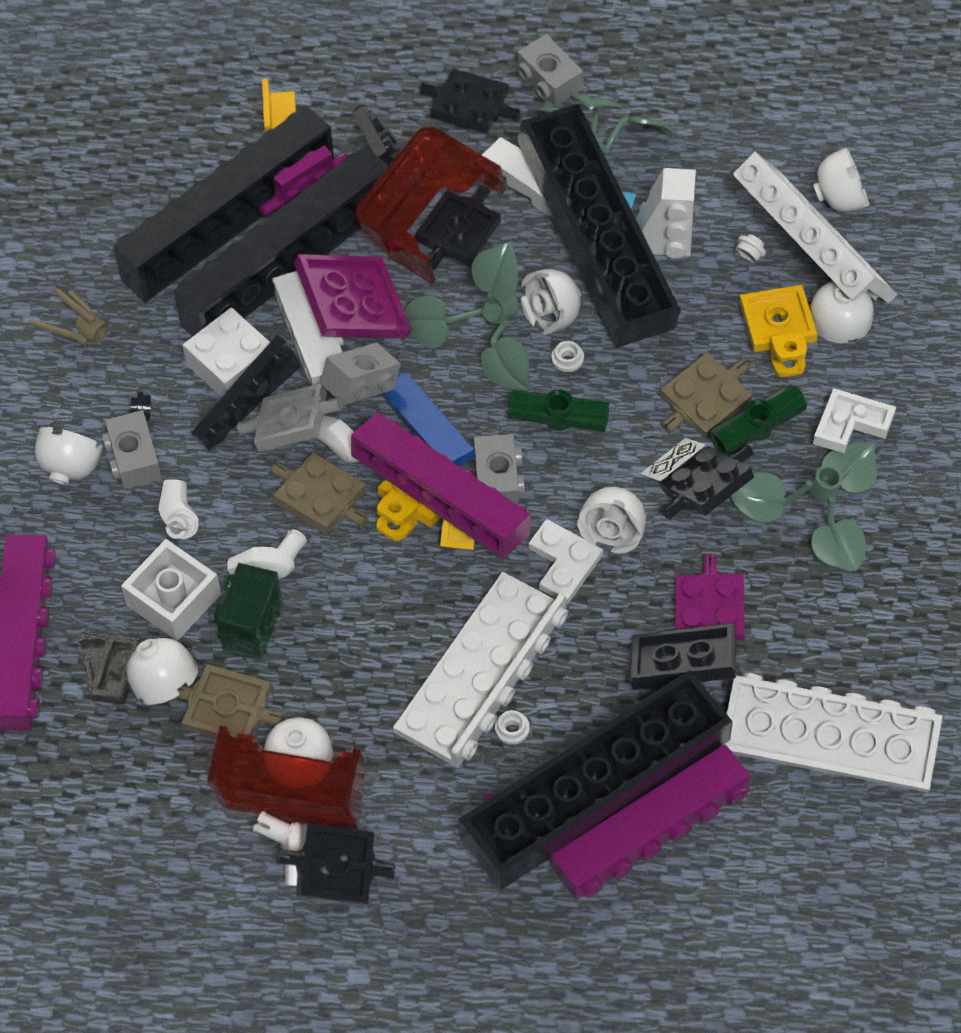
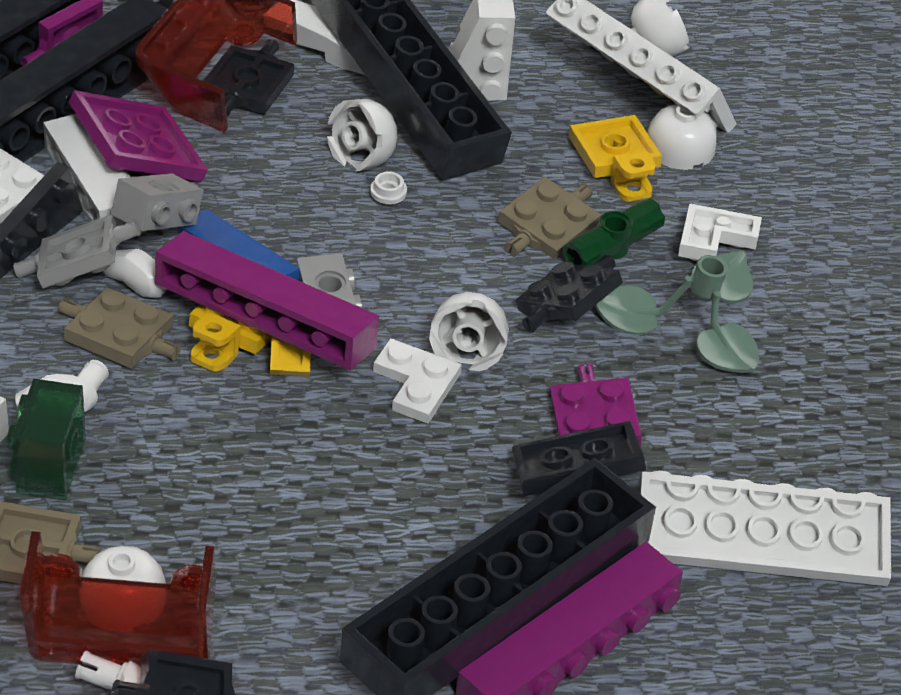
camera: 15 degrees left, 15 degrees down
white bracket [393,572,568,768] -> none
sand green plant [404,242,531,391] -> none
white plate [495,710,530,745] -> none
dark green piece [508,389,610,432] -> none
white sticker [641,438,705,481] -> none
white plate [735,235,766,263] -> none

